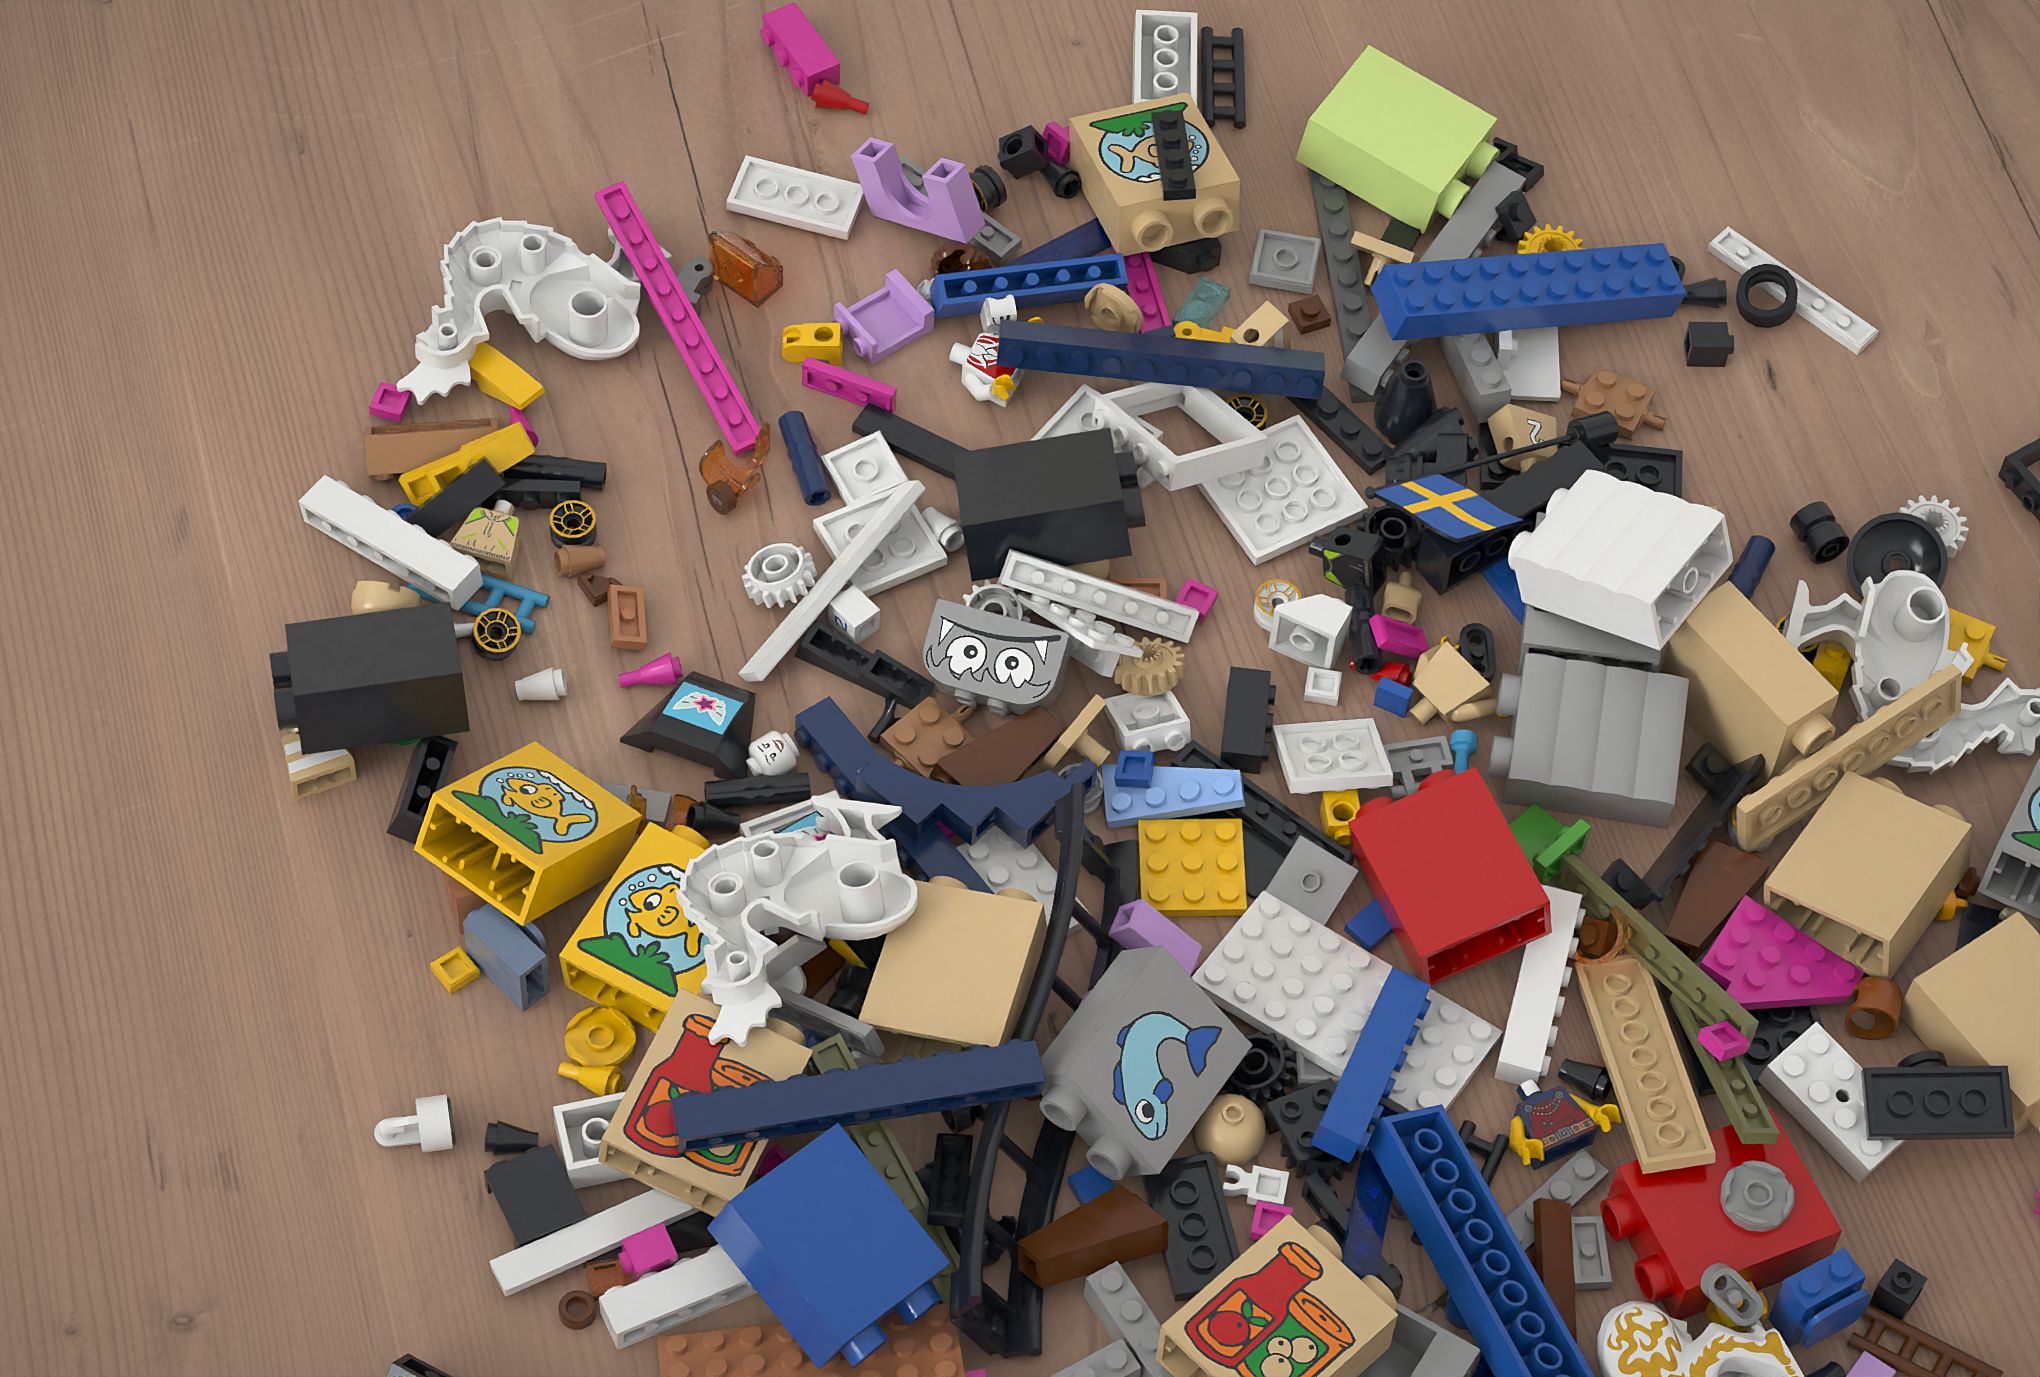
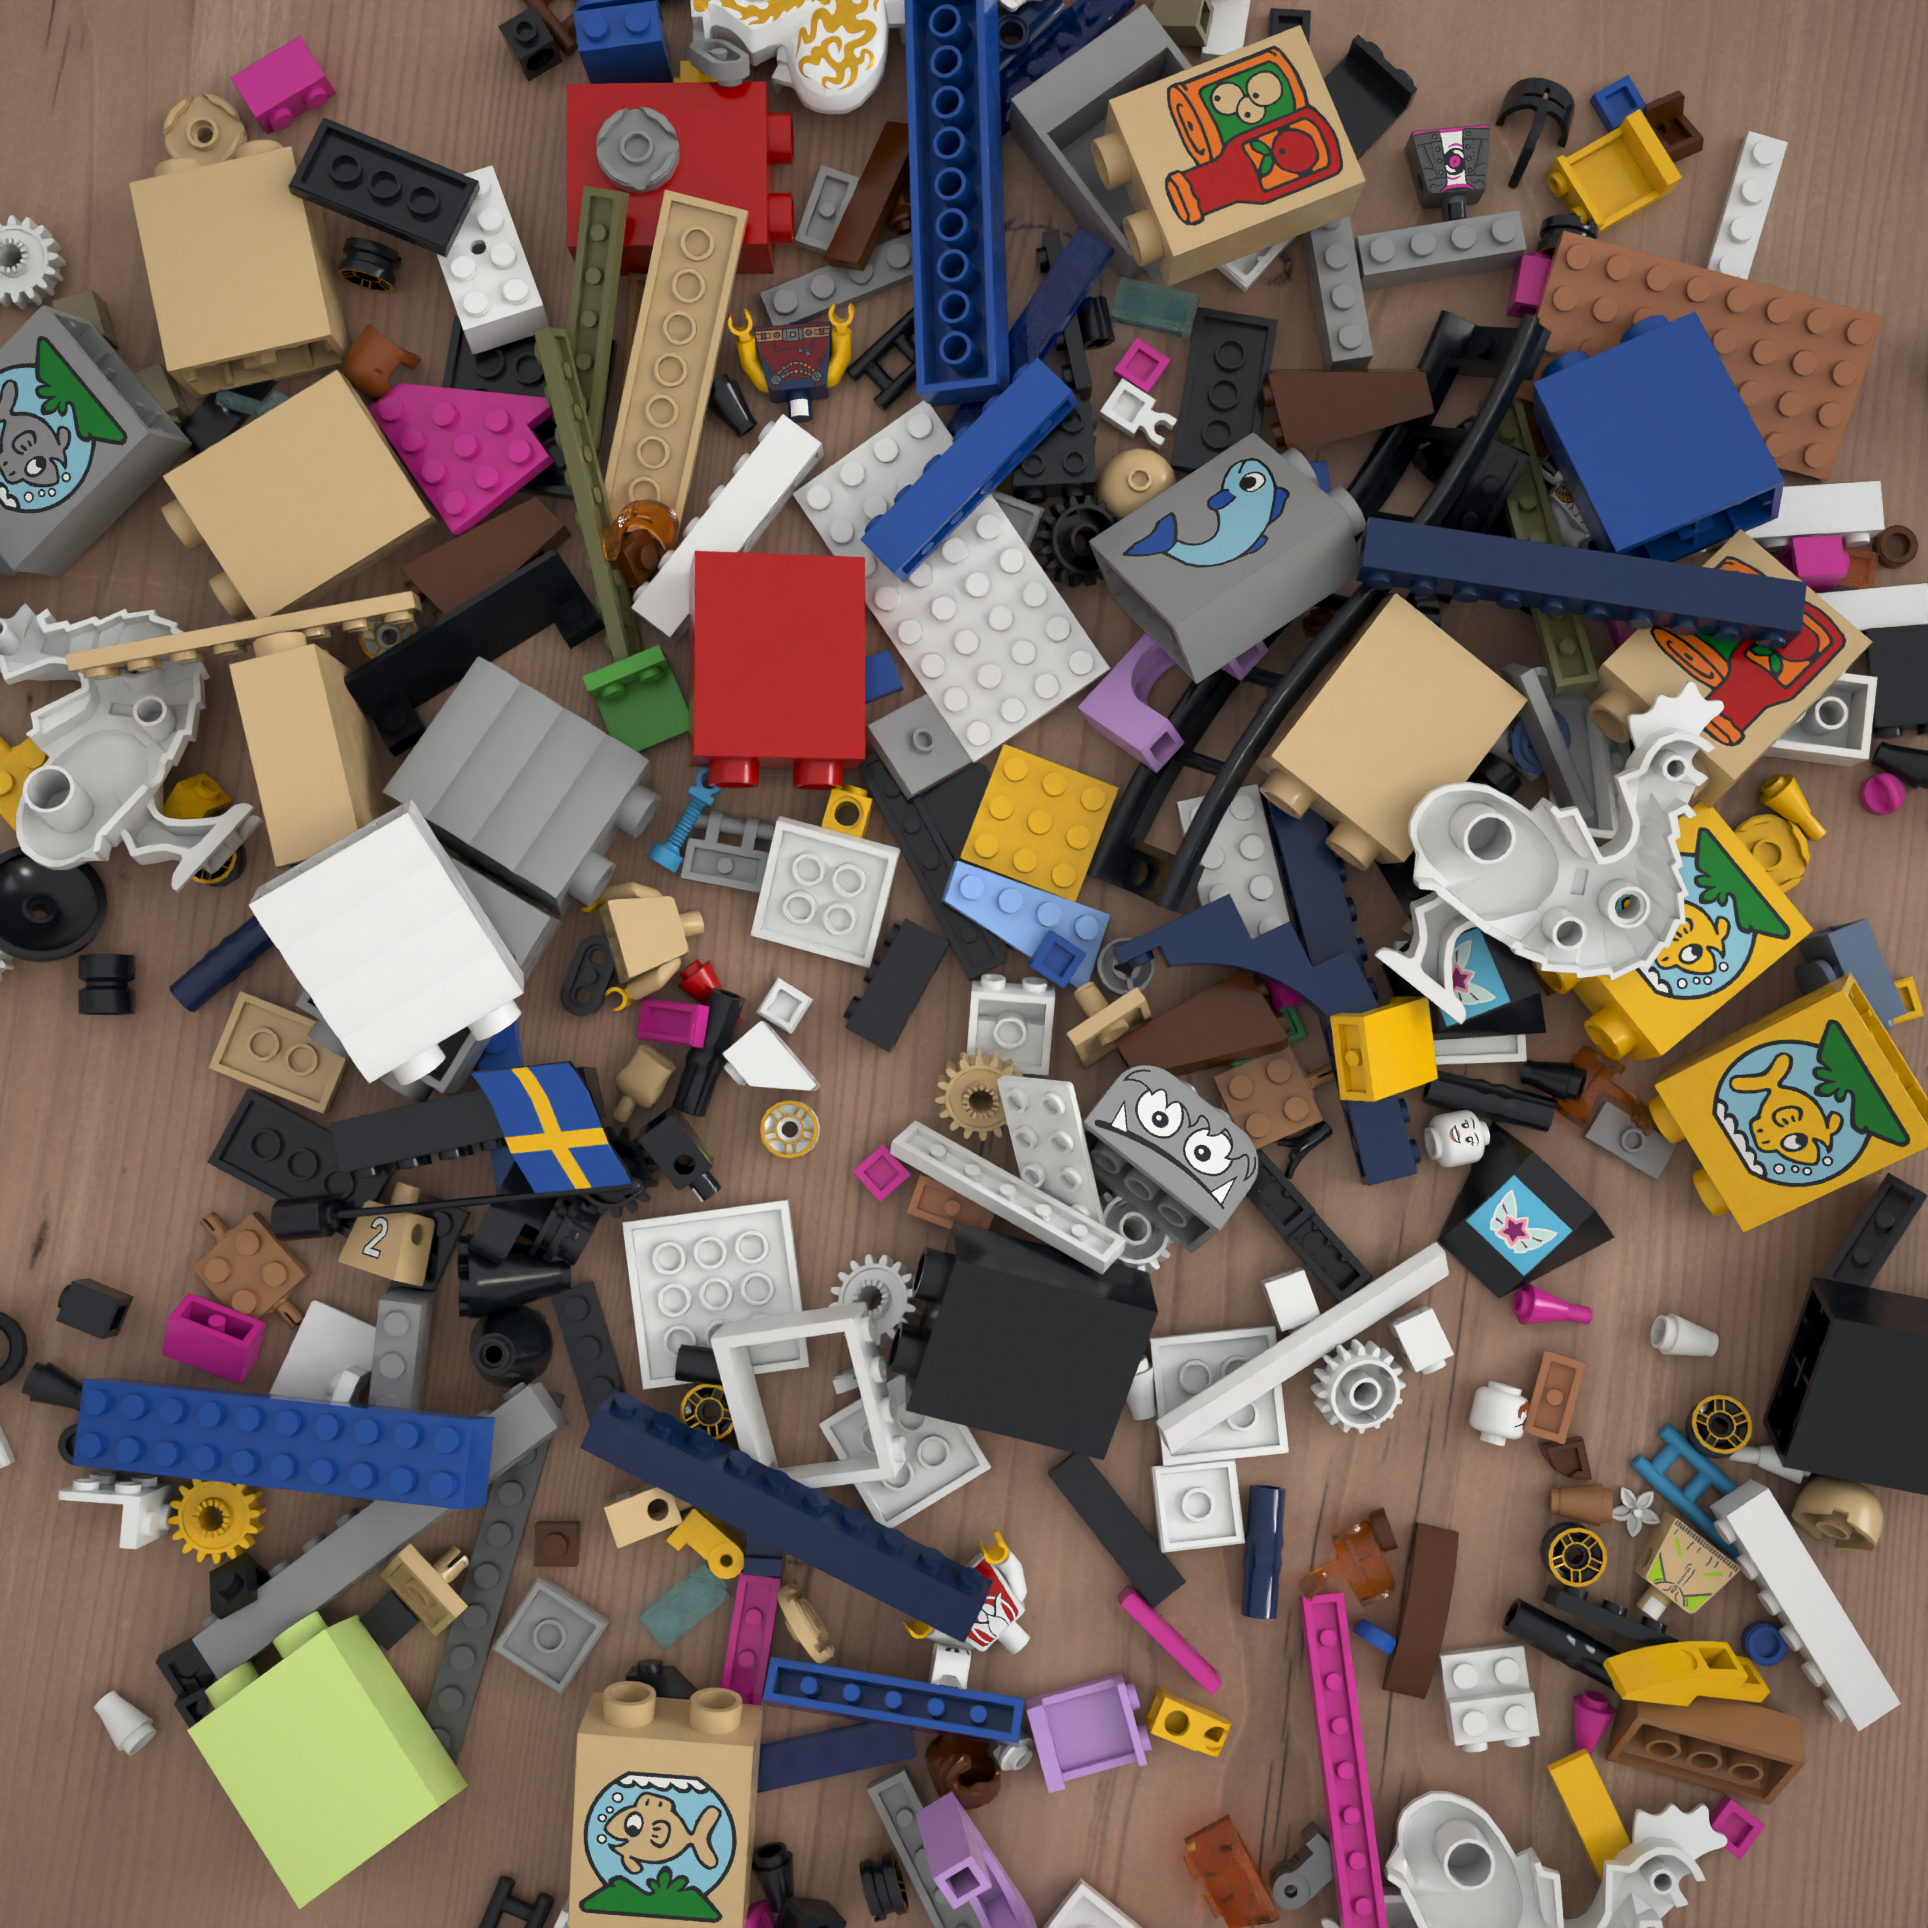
camera: 150 degrees left, 30 degrees up
black tile [406,456,506,539] -> none
black plate [1151,110,1196,201] -> none
blue tile [1373,676,1413,718] -> none
dark pink plate [1697,1020,1750,1062] -> none
none -> white bracket [58,1472,175,1549]
none -> white cone [94,1690,157,1756]
none -> dark pink brick [162,1292,266,1385]
none -> clear light blue bar [215,389,289,417]
none -> black piece [675,1344,721,1386]
none -> white gear [829,1254,922,1349]
none -> yellow panel [1330,996,1438,1102]
none -> blue tile [1353,1618,1397,1656]
none -> reddish brown slope [1382,1522,1459,1699]
none -> white brick [1387,1305,1454,1375]
none -> white plate [1438,1642,1540,1752]
none -> white head [1469,1381,1529,1446]
none -> white plant [1612,1486,1660,1538]
none -> dark pink tile [1859,773,1906,816]

